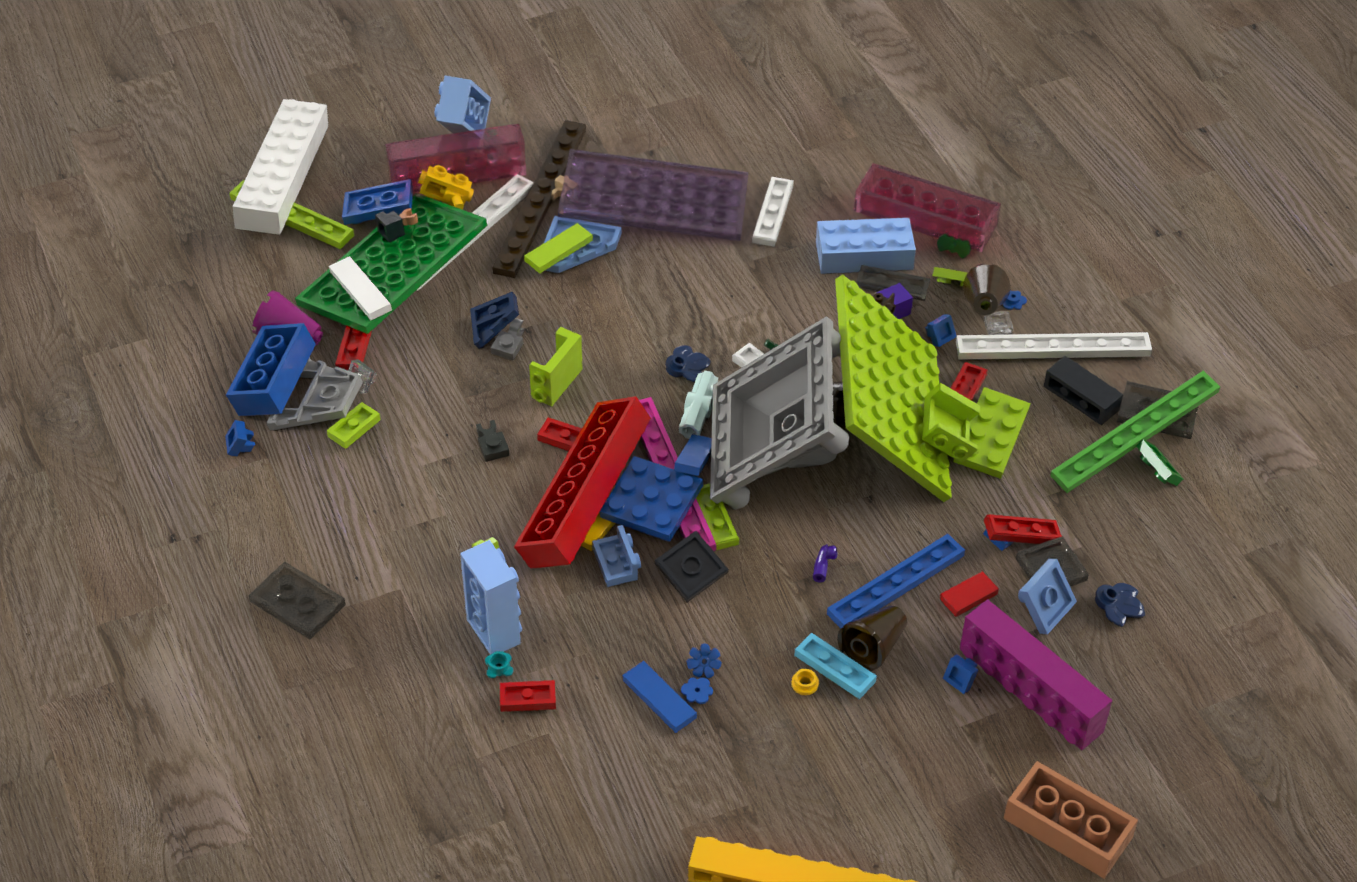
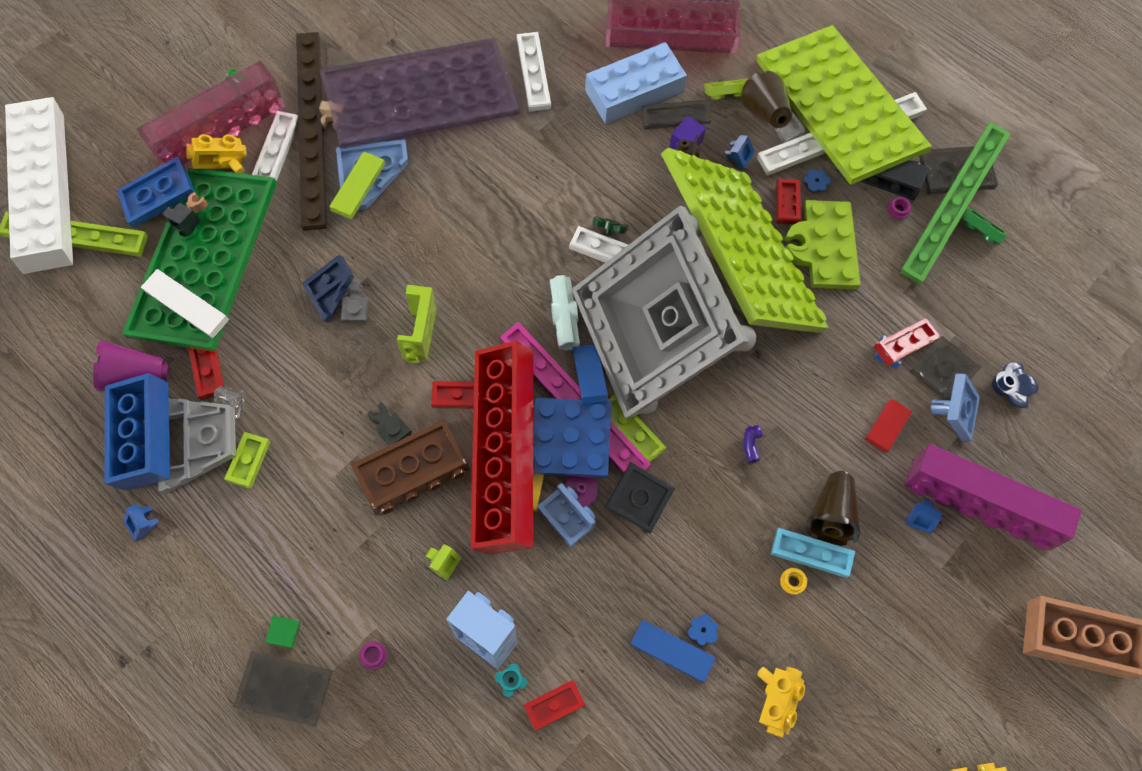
camera: 25 degrees left, 20 degrees up
light blue brick [434,76,491,141] -> none
dark blue plate [665,345,711,382] -> none
blue plant [686,643,721,678] -> none
blue plate [827,534,965,628] -> none
lime panel [922,383,980,463] -> none
dark green piece [937,233,971,259] -> none
none -> green tile [265,615,301,649]
none -> reddish brown bracket [351,419,470,516]
none -> magenta plate [359,642,387,670]
none -> magenta piece [564,476,599,507]
none -> lime plate [756,25,932,185]
none -> yellow brick [757,667,805,738]
none -> blue plant [804,169,831,192]
none -> magenta plate [887,197,911,220]

